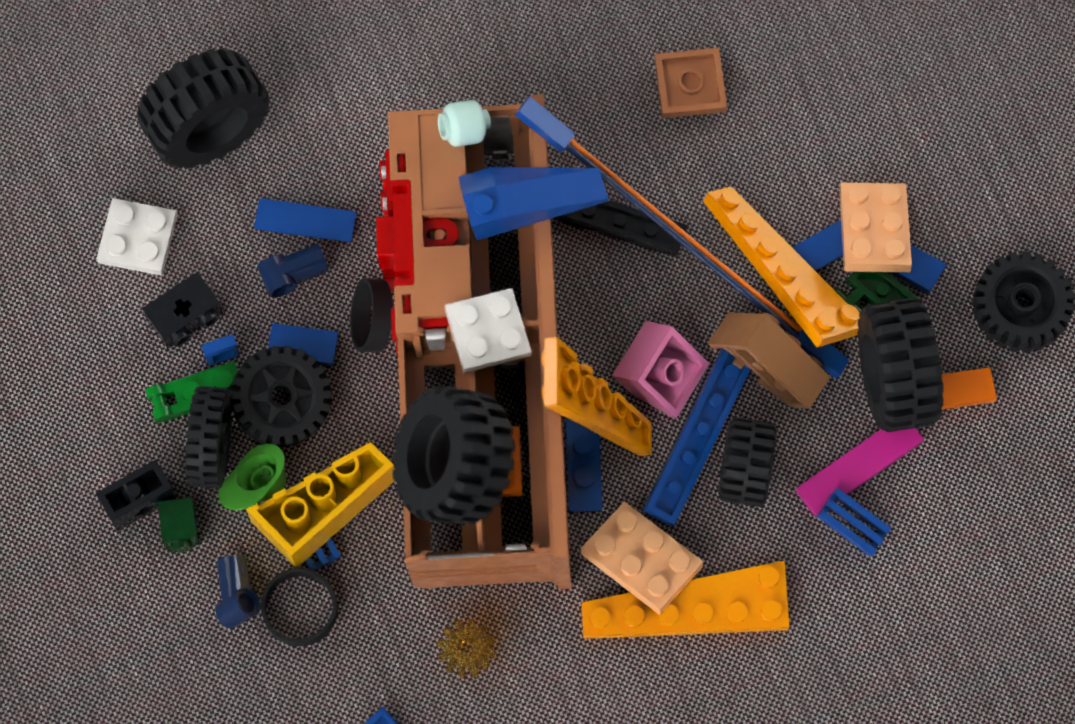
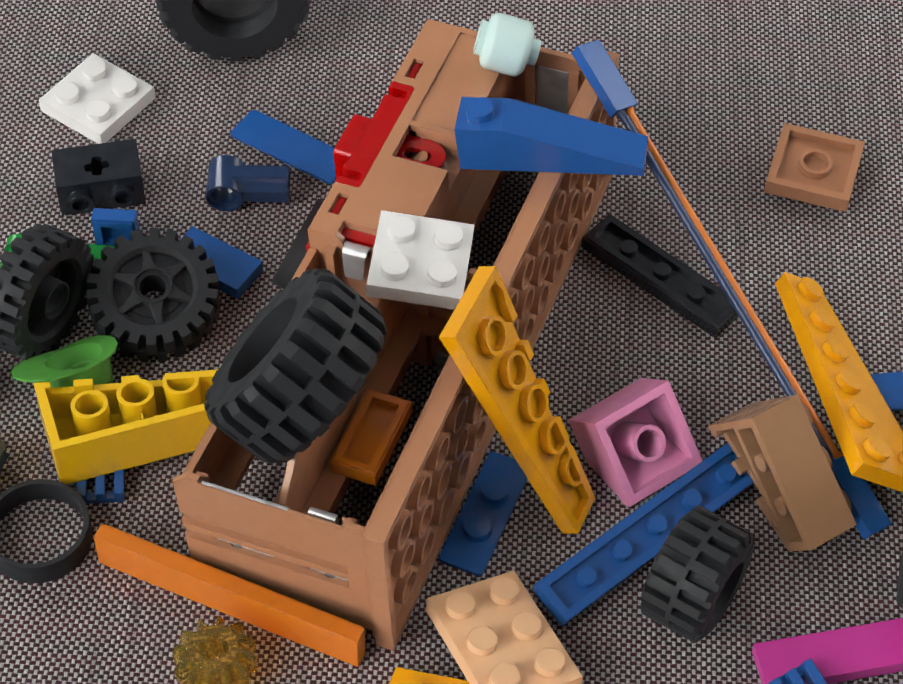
camera: 25 degrees right, 20 degrees down
none -> orange tile [94,524,366,667]

